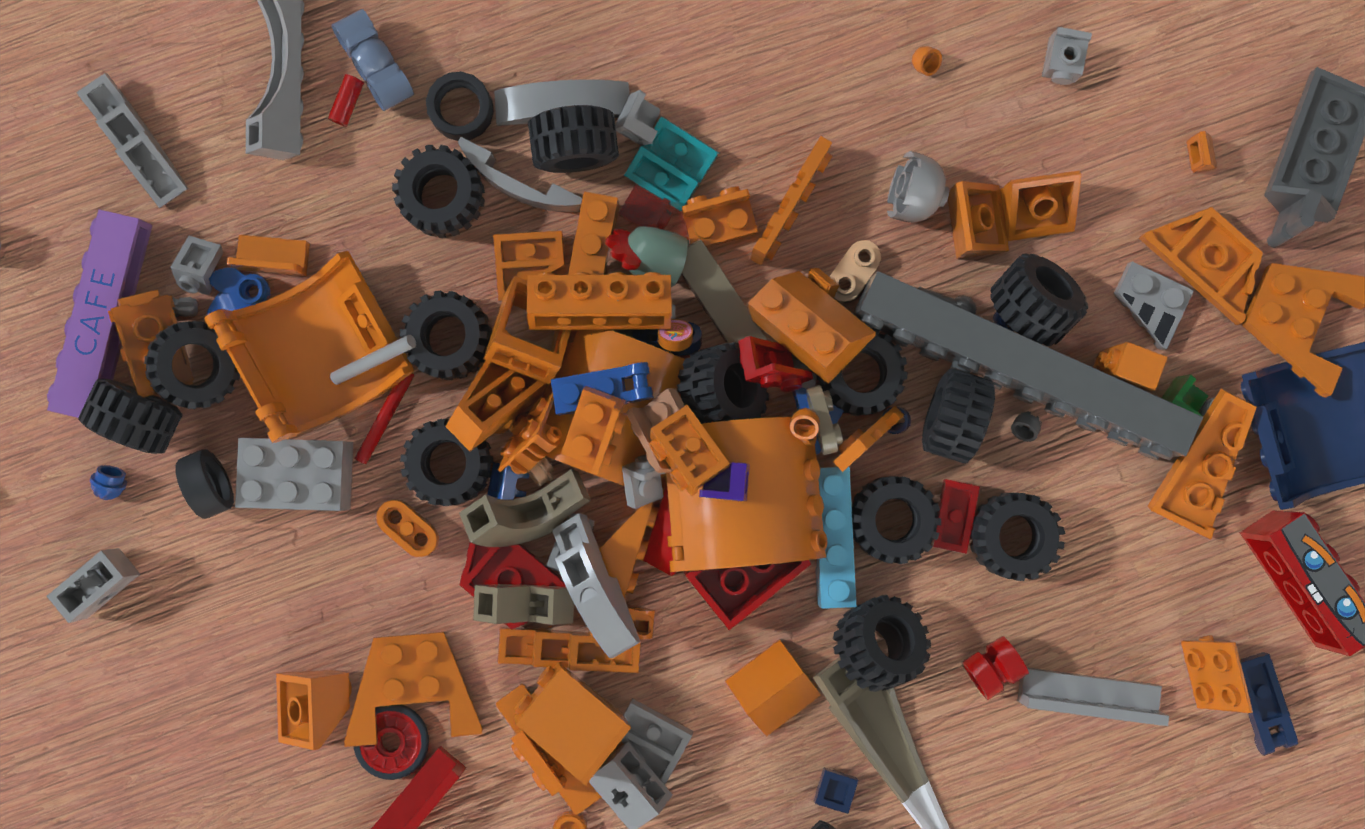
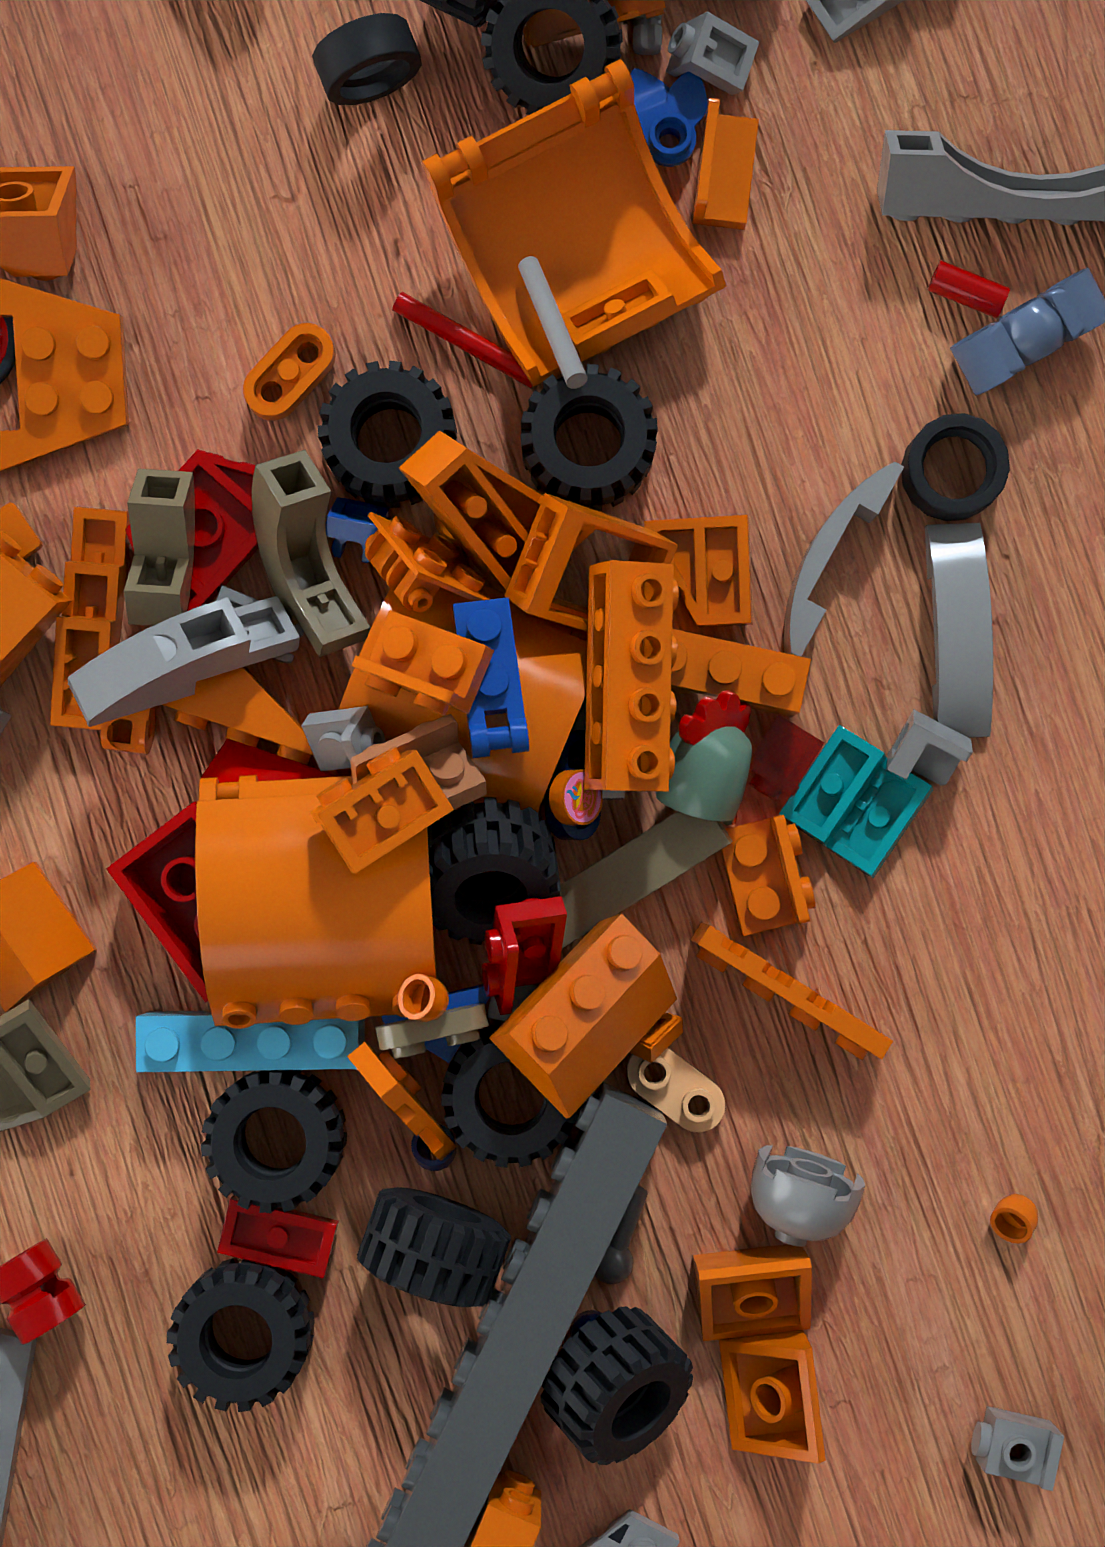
camera: 90 degrees right, 0 degrees up
light grey brick [235,438,353,511] -> none
black tyre [392,145,485,238] -> none
black tyre [528,105,619,173] -> none
light nougat plate [528,457,554,486] -> none
dark purple panel [699,462,750,501] -> none
black tyre [833,595,931,692] -> none
dark grey hinge [1011,411,1042,442] -> none

